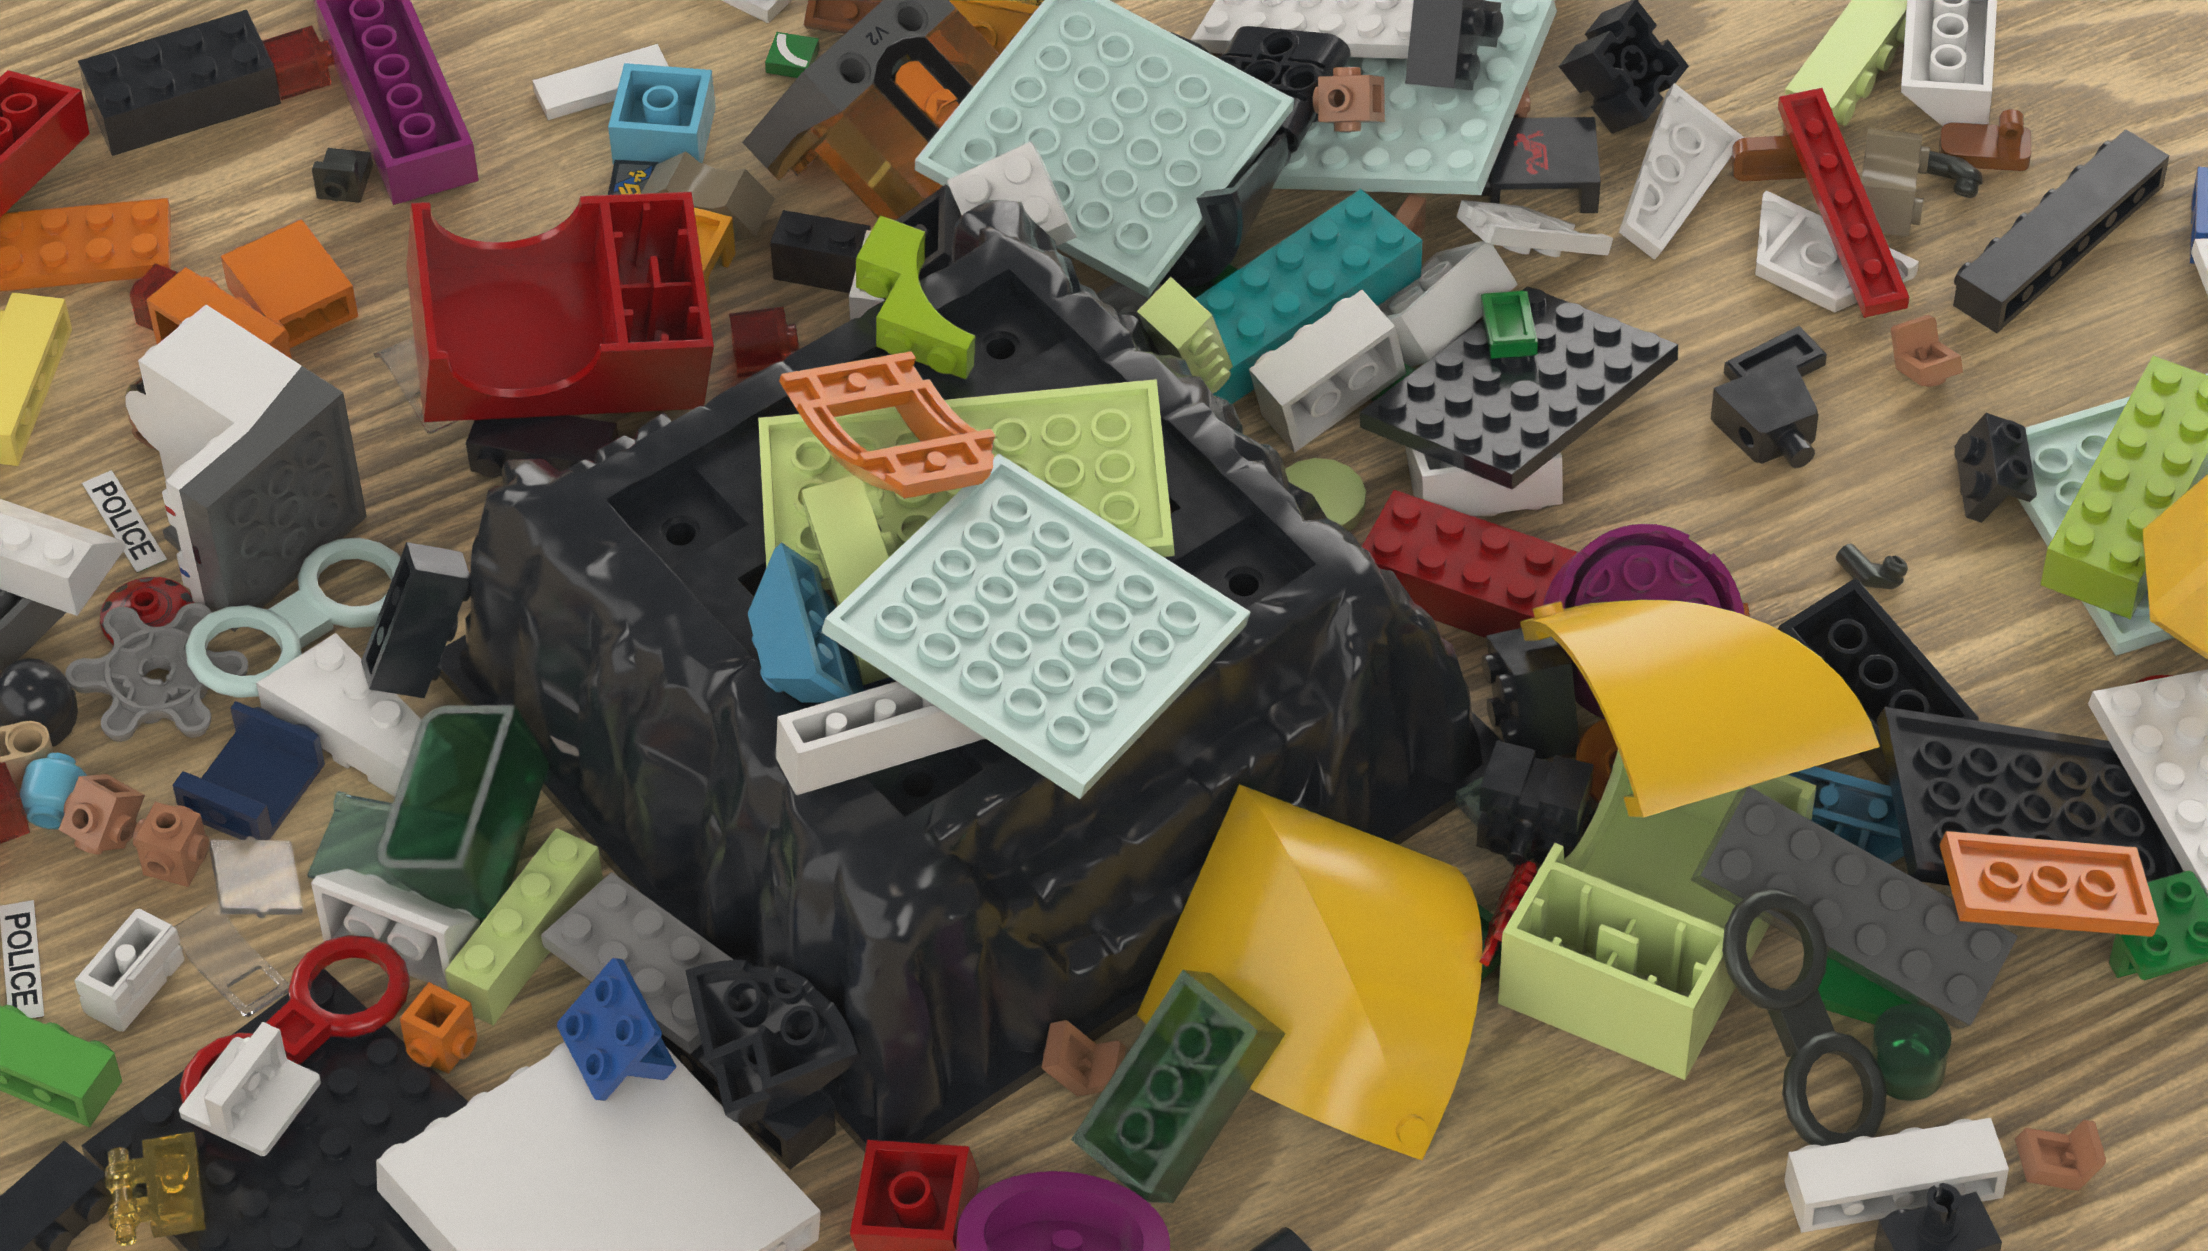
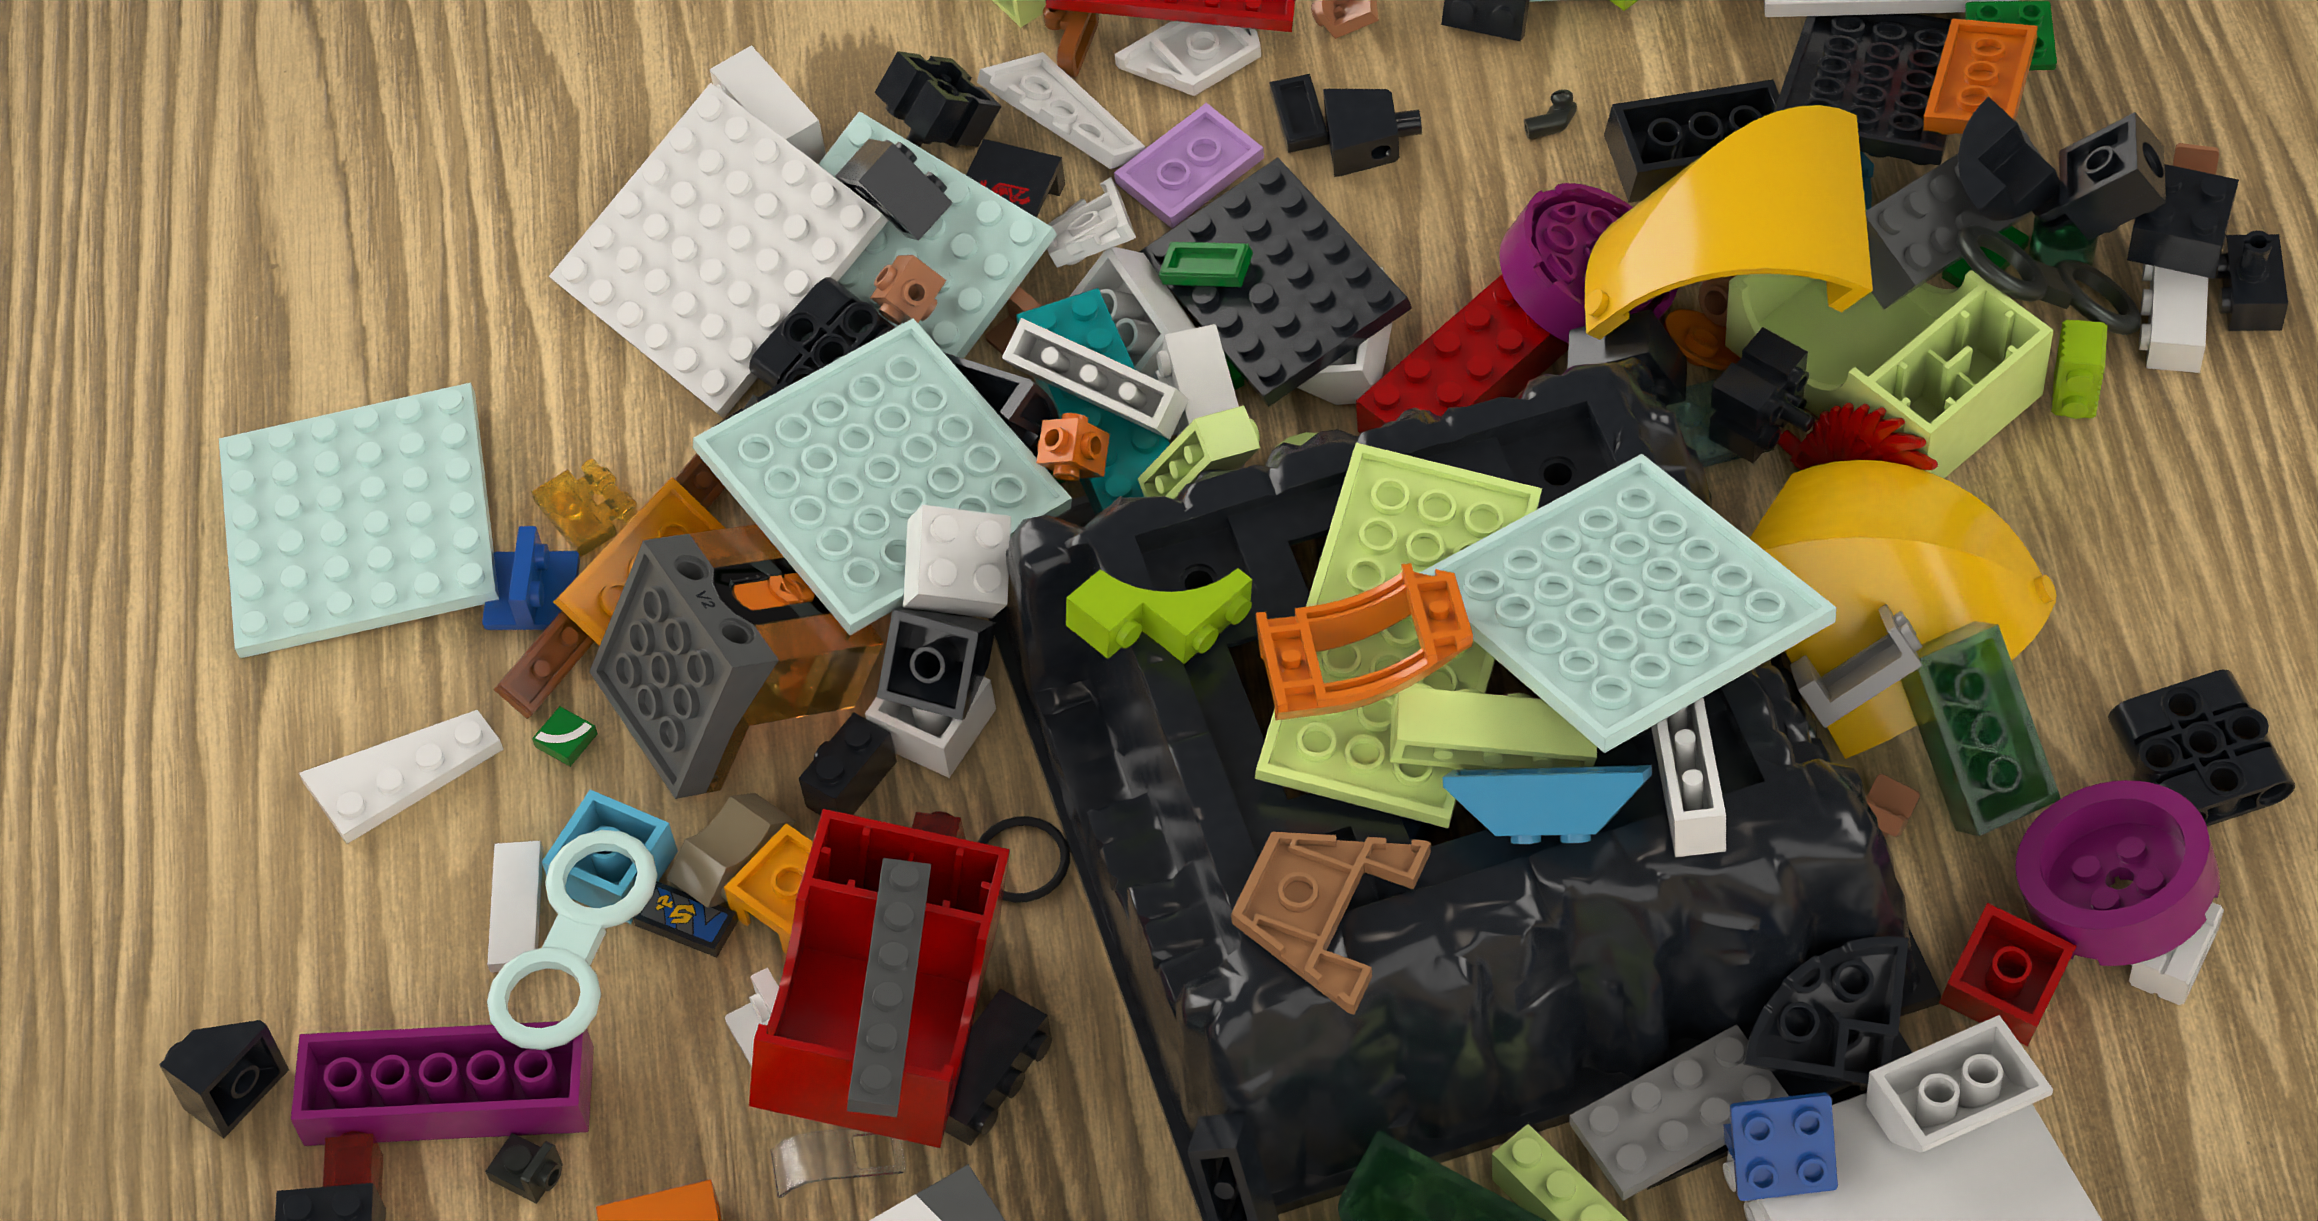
camera: 65 degrees left, 5 degrees up
none -> light aqua bar [487,830,657,1050]
none -> dark grey plate [847,858,931,1117]
none -> white brick [1002,318,1189,440]
none -> orange brick [1036,413,1110,481]
none -> lavender plate [1114,103,1264,229]
none -> medium nougat wing [1231,832,1431,1015]
none -> light grey panel [1790,604,1922,728]
none -> white slope [1866,1015,2053,1153]
none -> black brick [1958,96,2060,221]
none -> black brick [2032,112,2166,241]
none -> lime brick [2051,319,2107,419]
none -> black brick [2127,164,2239,279]

